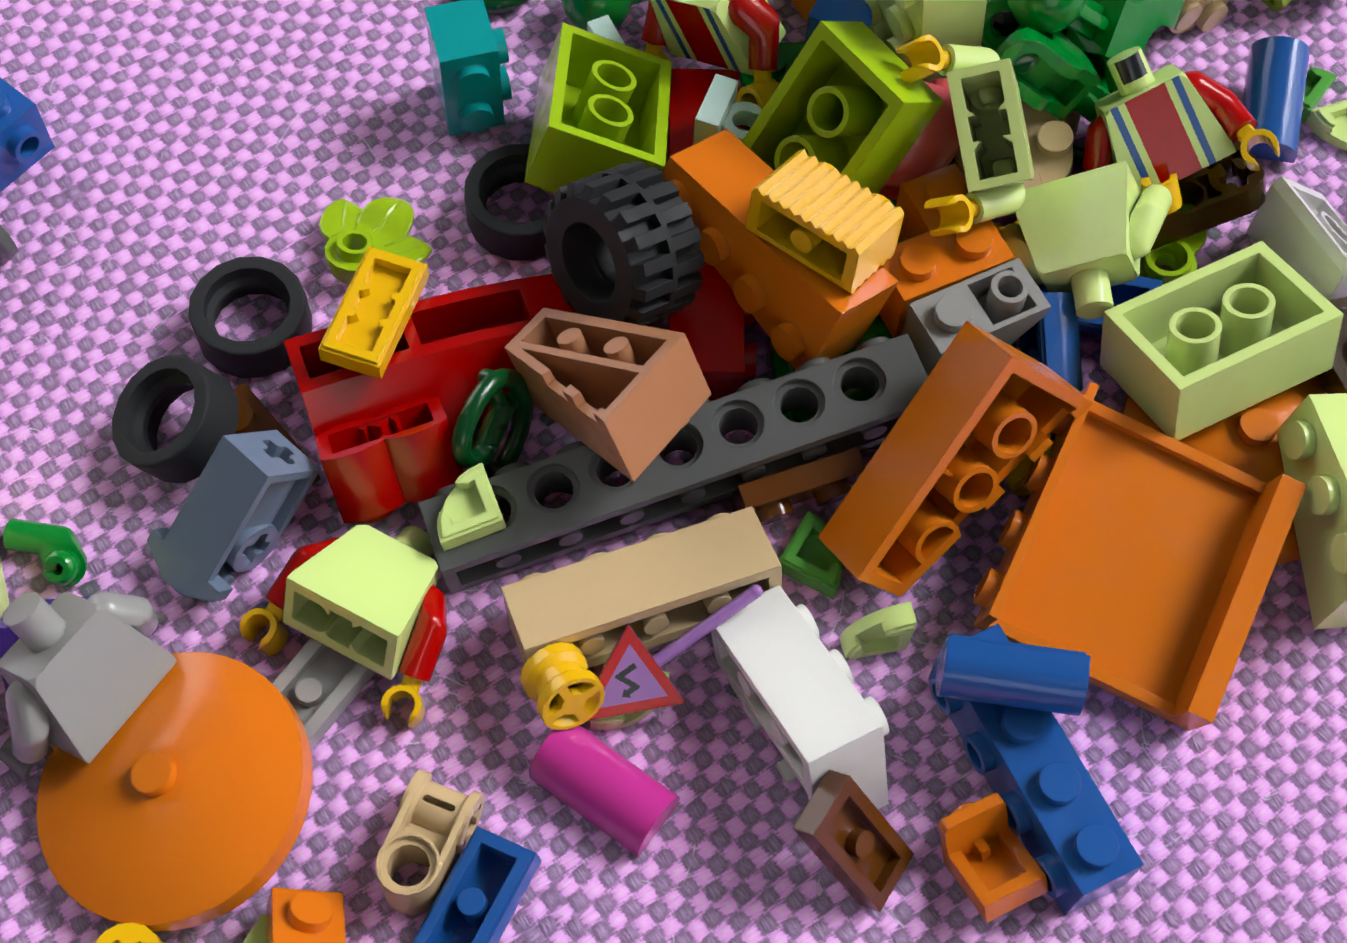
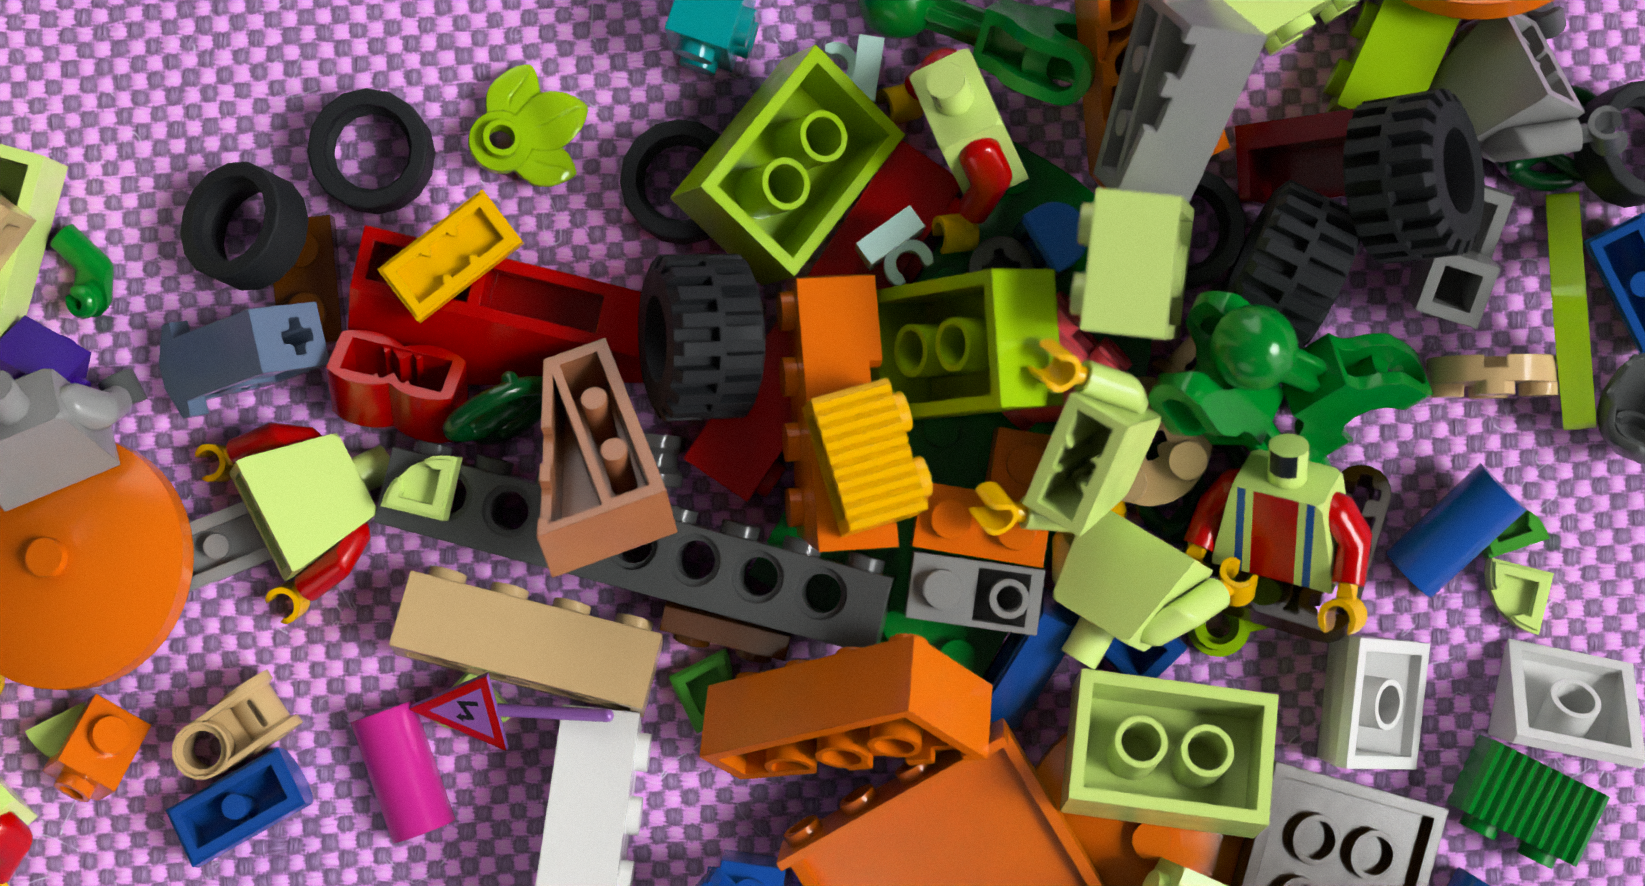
camera: 40 degrees right, 25 degrees up
yellow wheel [520,642,605,731] -> none
yellowish green tile [839,601,917,660] -> none

